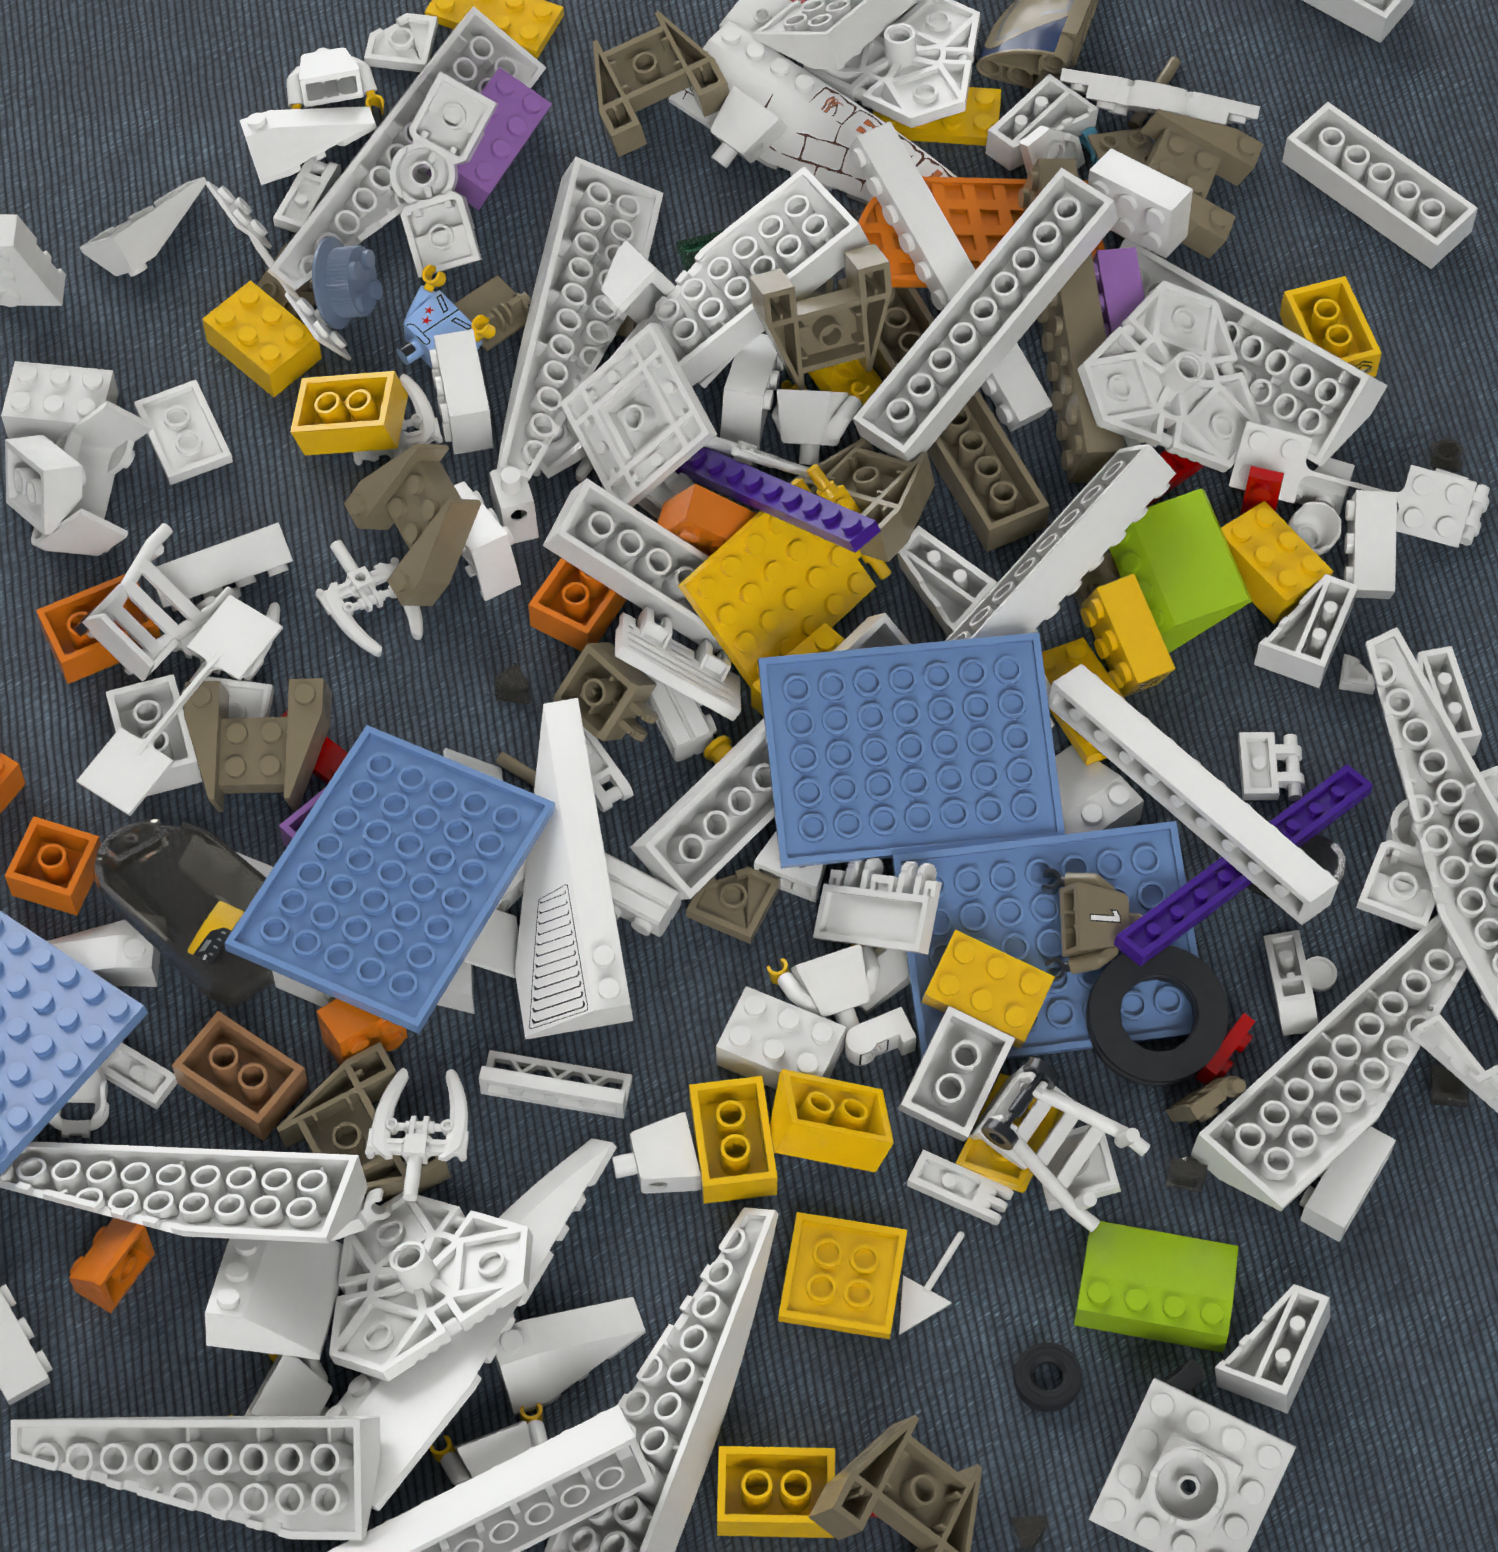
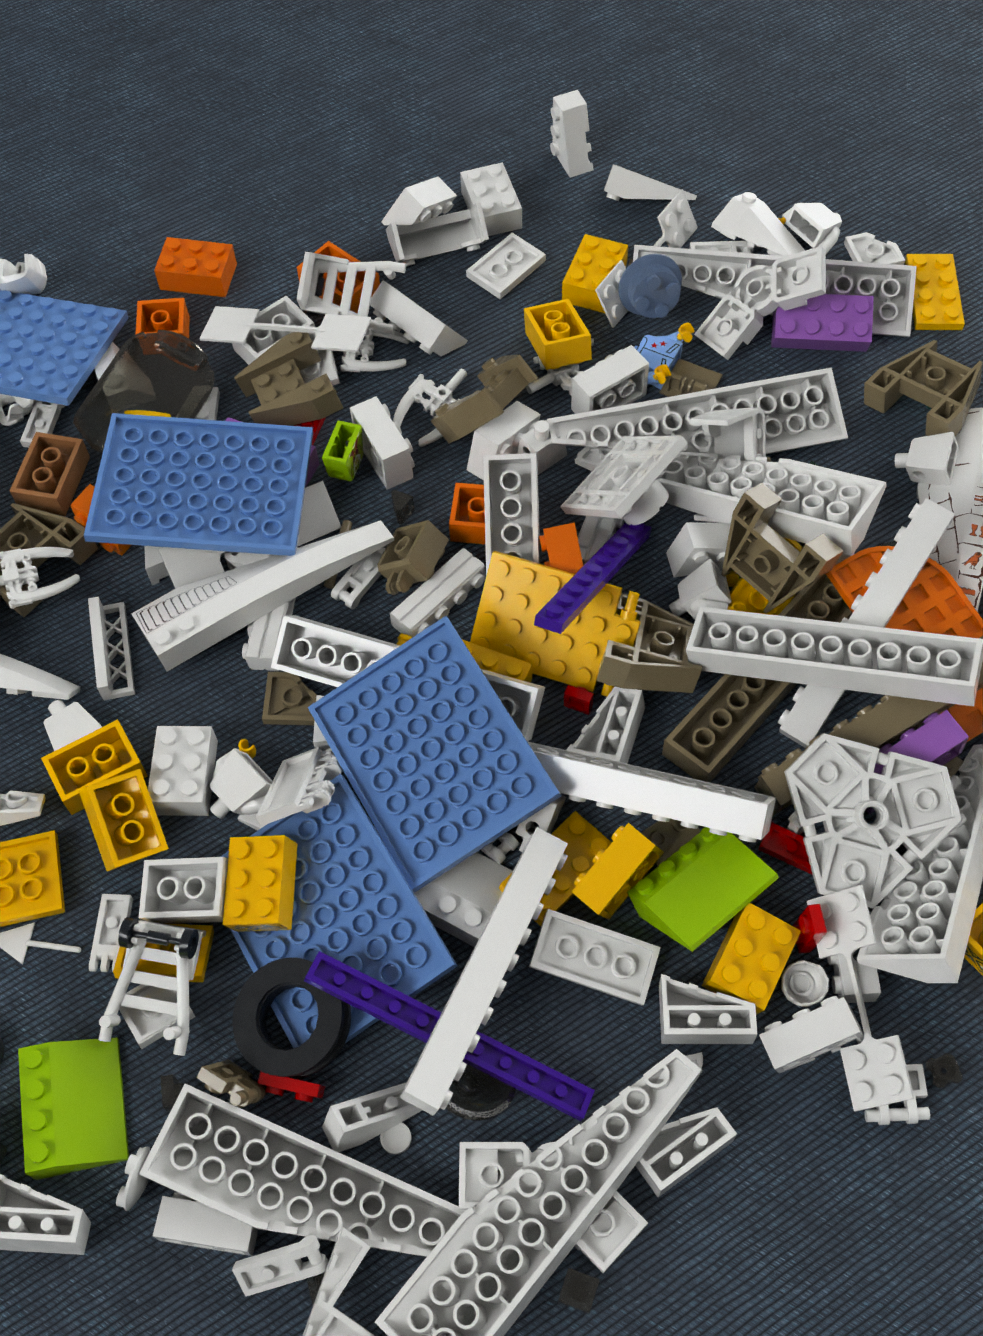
camera: 70 degrees right, 0 degrees up
white hinge [615,606,741,721] -> none
white bar [704,436,811,479] -> none
white leg [845,1007,916,1066] -> none
dark tan torso [1041,868,1143,981] -> none
white plate [1238,732,1305,802] -> none
none -> white dish [116,1146,150,1211]
none -> white plate [232,1235,329,1296]
none -> lime torso [322,420,363,481]
none -> white brick [350,396,415,490]
none -> white plate [529,909,661,1006]
none -> red plate [564,685,594,715]

